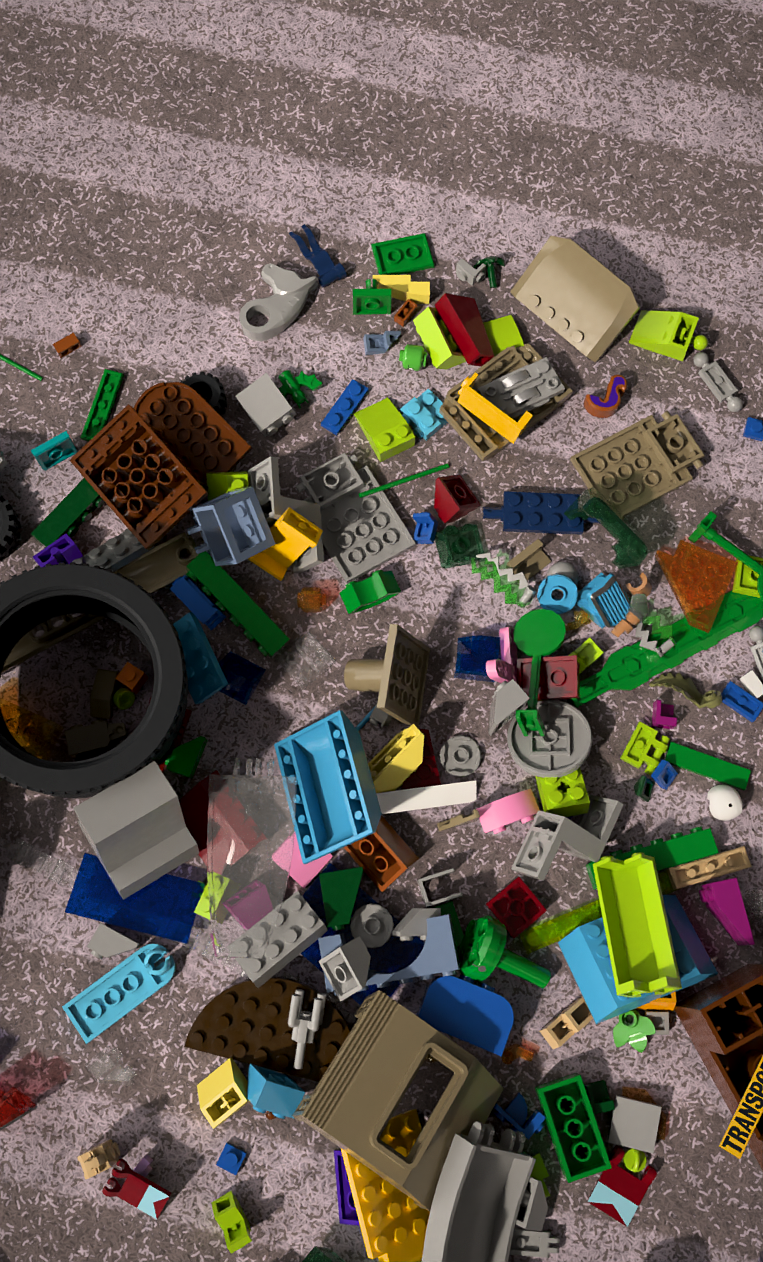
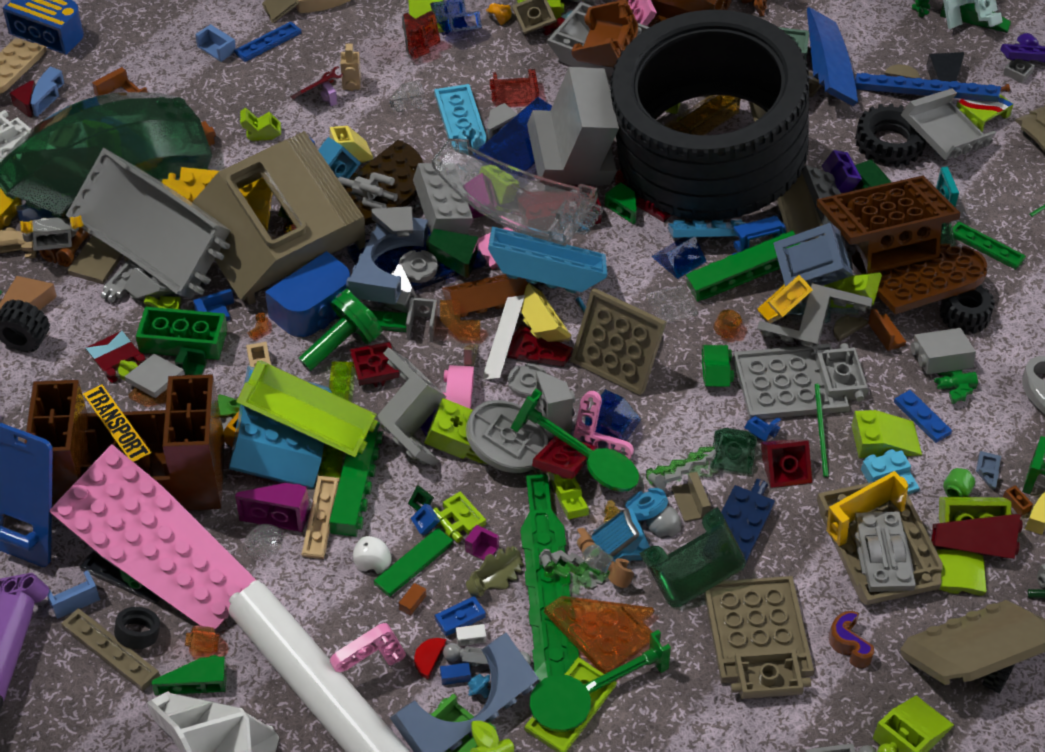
camera: 115 degrees right, 25 degrees down
none -> dark orange piece [399,583,427,616]
none -> clear orange tile [440,300,480,341]
none -> clear red panel [489,69,539,107]
none -> dark orange panel [868,308,906,351]

